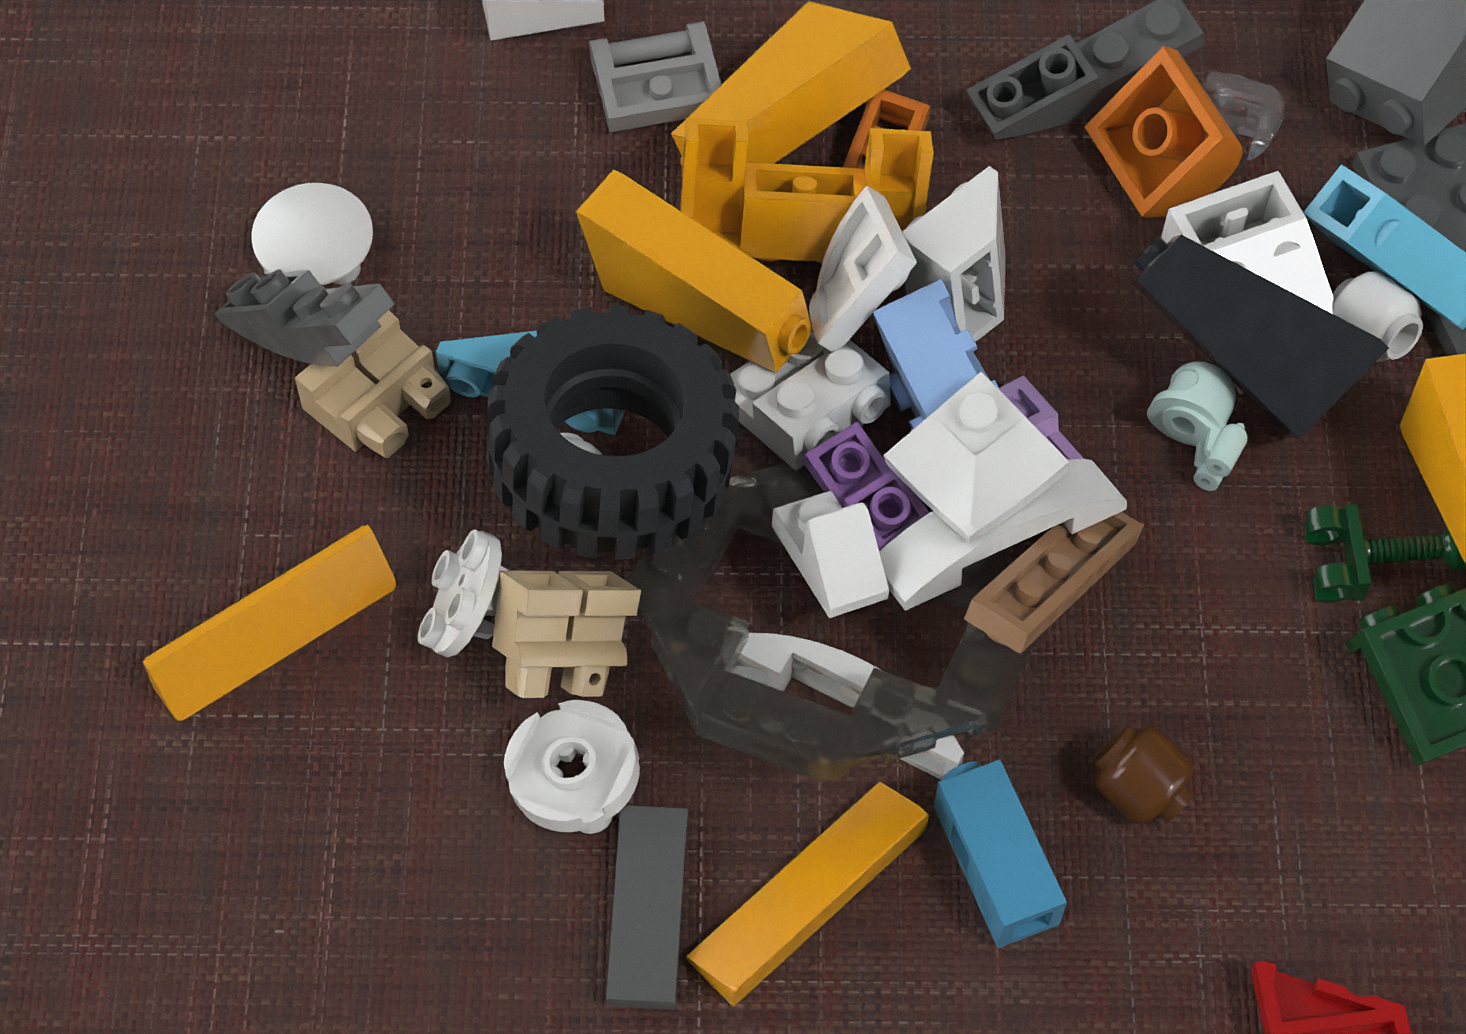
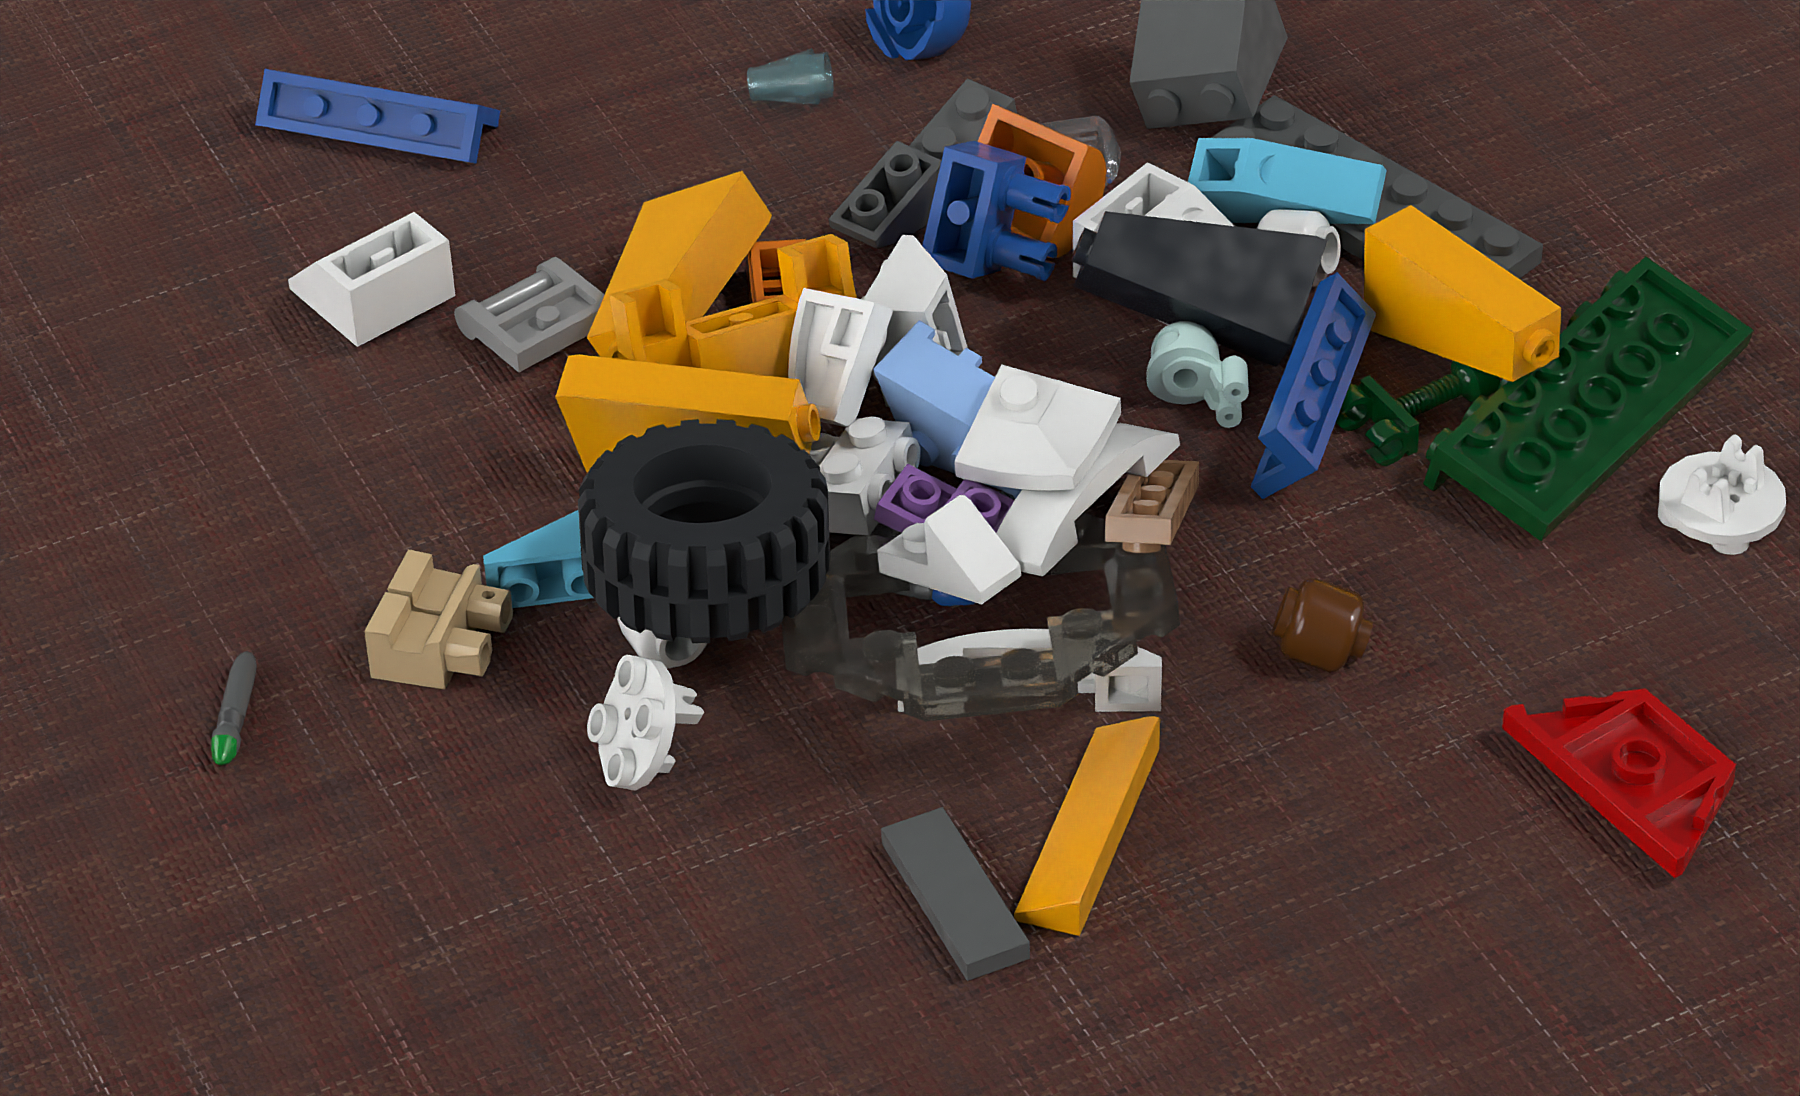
camera: 25 degrees left, 20 degrees down
light orange slope [142,524,397,721] -> none
dark grey slope [214,269,395,367] -> none
white dish [252,183,373,285] -> none
tan hips [492,571,641,698] -> none
white plate [504,700,640,834] -> none
dark azure brick [933,759,1067,948] -> none
none -> dark grey piece [211,651,257,766]
none -> blue brick [922,141,1071,281]
none -> blue fence [1250,272,1377,499]

